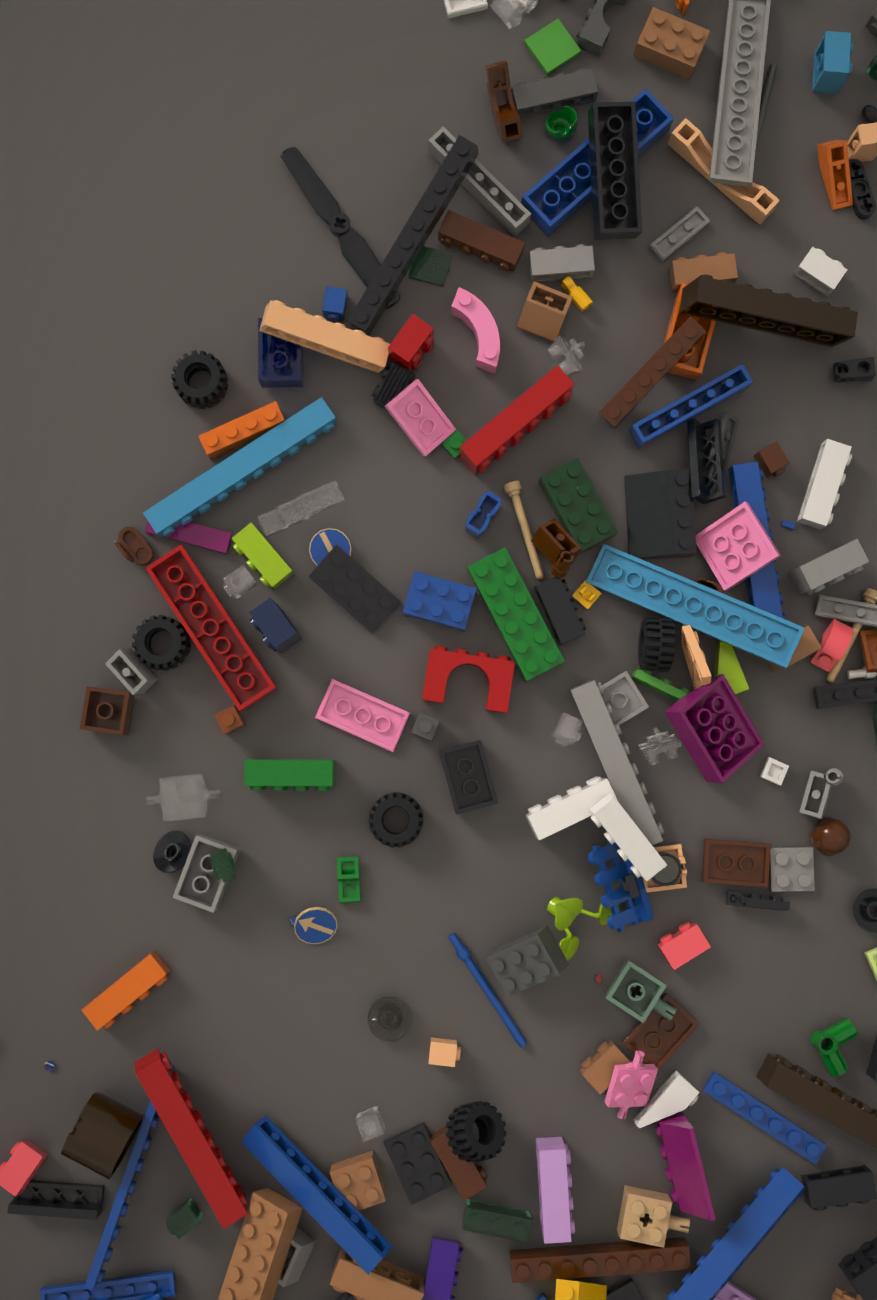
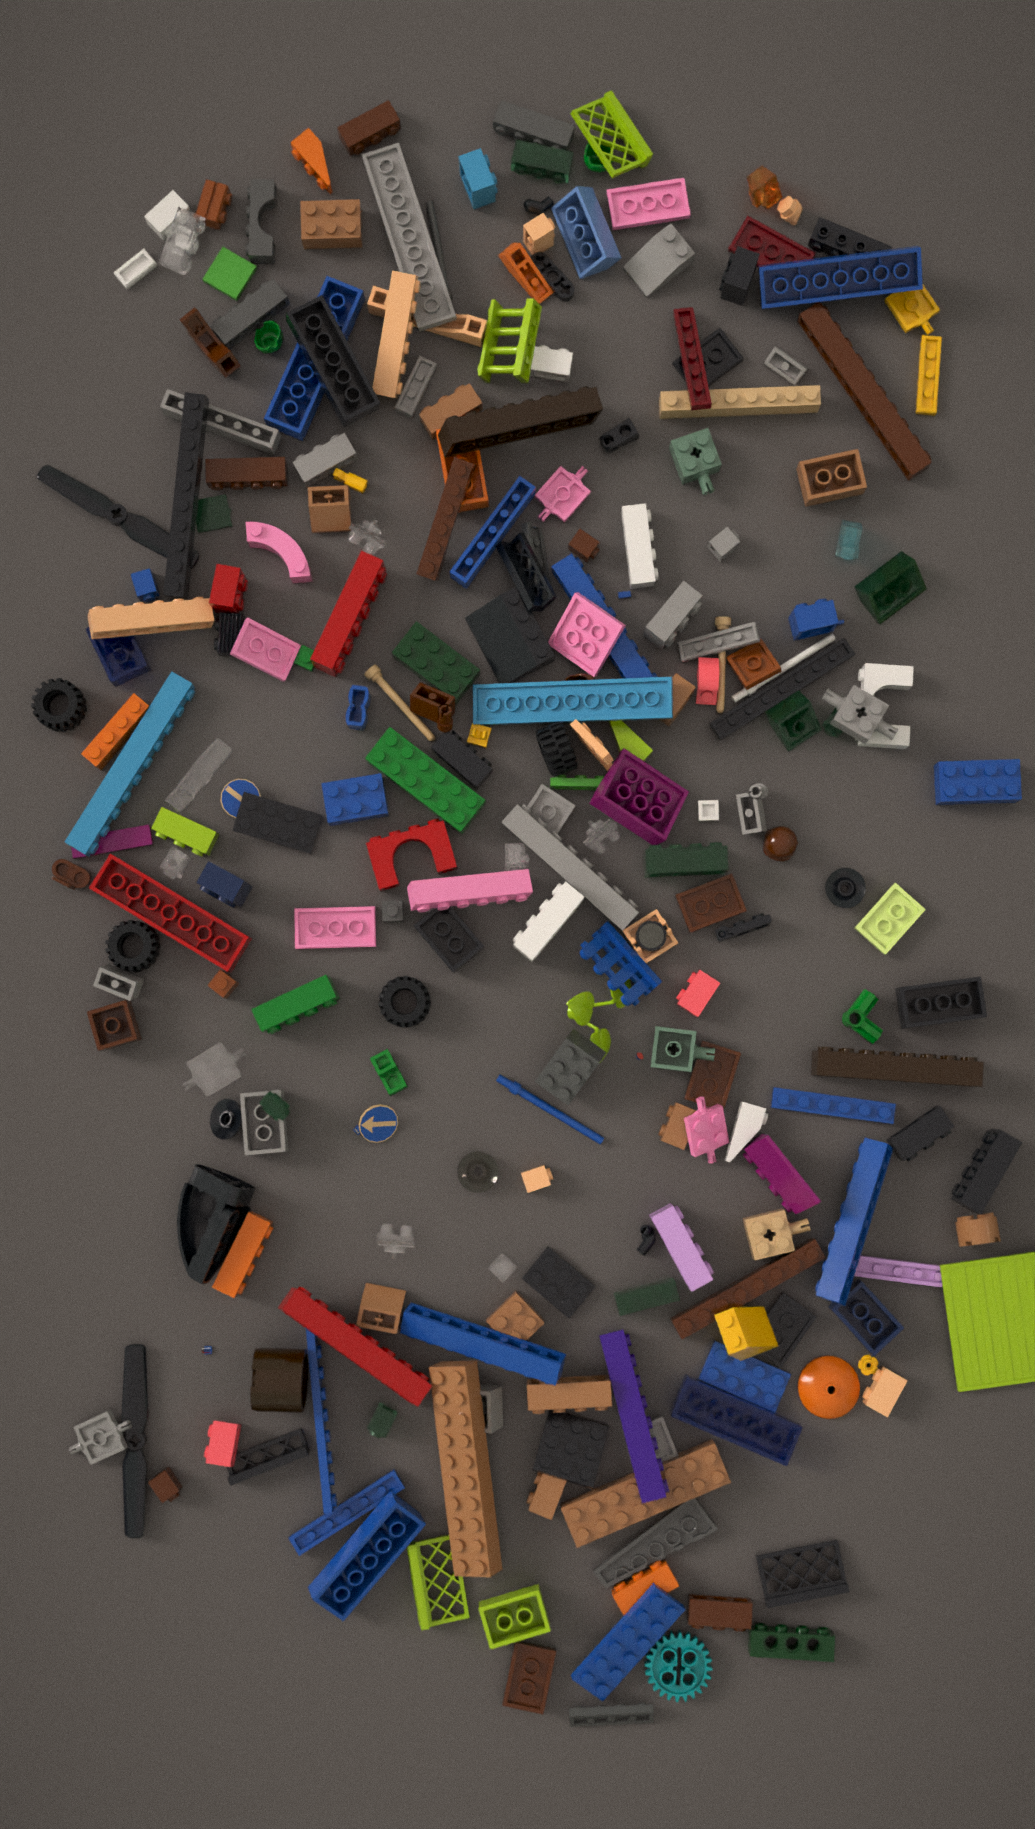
camera: 20 degrees left, 0 degrees up
reddish brown brick [430,1127,488,1201] -> none
black tyre [445,1101,506,1163] -> none
white brick [589,793,667,882] -> none
black plate [622,872,640,898] -> none
light grey plate [769,847,815,892] -> none
none -> black panel [177,1164,256,1284]
none -> medium nougat slope [356,1282,406,1334]
none -> light nougat brick [372,271,421,398]
none -> clear hips [377,1224,415,1259]
none -> bright pink brick [407,869,533,912]
none -> lime fence [477,298,542,383]
none -> bright pink plate [535,466,591,523]
none -> black arm [637,1225,656,1256]
none -> clear green brick [643,842,729,878]

